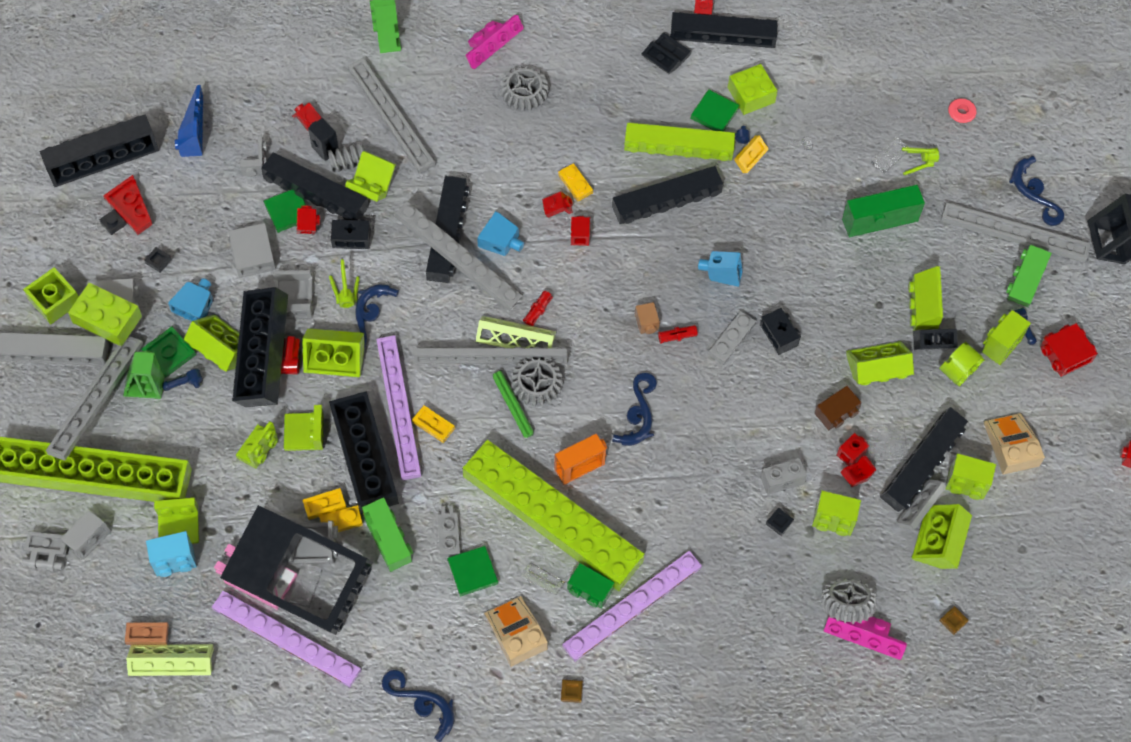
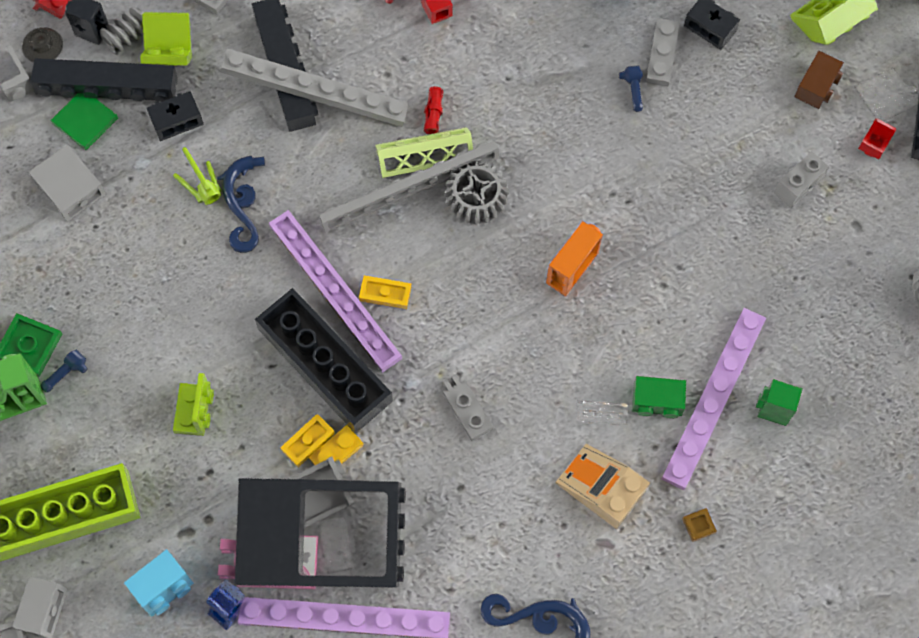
camera: 25 degrees left, 5 degrees up
lime bracket [154,498,199,544] -> none
dark azure torso [168,278,213,321] -> none
lime slope [184,314,239,372] -> none
black brick [232,287,288,407] -> none
light grey panel [273,269,313,320] -> none
red piece [281,336,300,375] -> none
lime bracket [284,405,324,451] -> none
red brick [296,206,320,234] -> none
lime slope [303,328,364,377] -> none
bright green wedge [362,497,413,572] -> none
green tile [447,546,498,597] -> none
lime brick [463,439,645,592] -> none
dark azure torso [477,211,524,256] -> none
bright green axle [493,371,533,438] -> none
dark blue plant [612,373,657,446] -> none
medium nougat brick [635,302,660,334] -> none
red pin [658,324,698,344] -> none
black plate [766,508,794,536] -> none
lime brick [812,491,861,536] -> none
red brick [836,433,869,466] -> none
none -> clear smoke piece [22,27,63,62]
none -> clear blue plate [206,579,245,630]
none -> dark blue piece [619,65,643,112]
none -> green brick [755,379,803,426]

